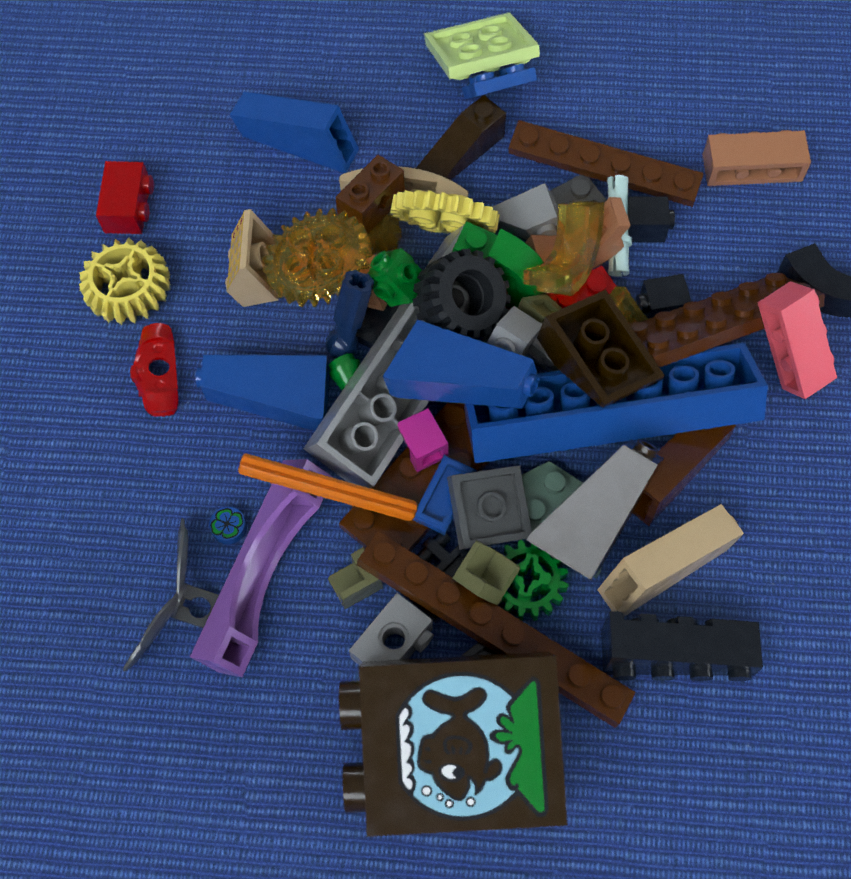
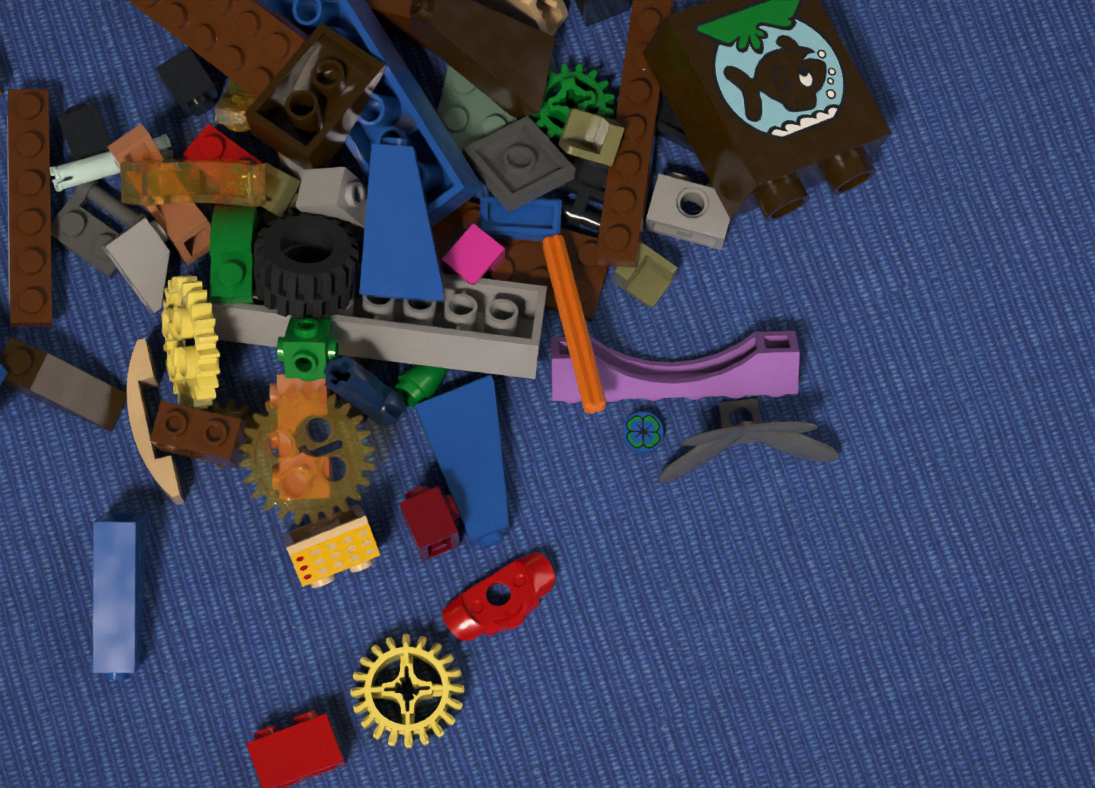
camera: 120 degrees left, 10 degrees up
none -> dark red brick [400,485,460,562]

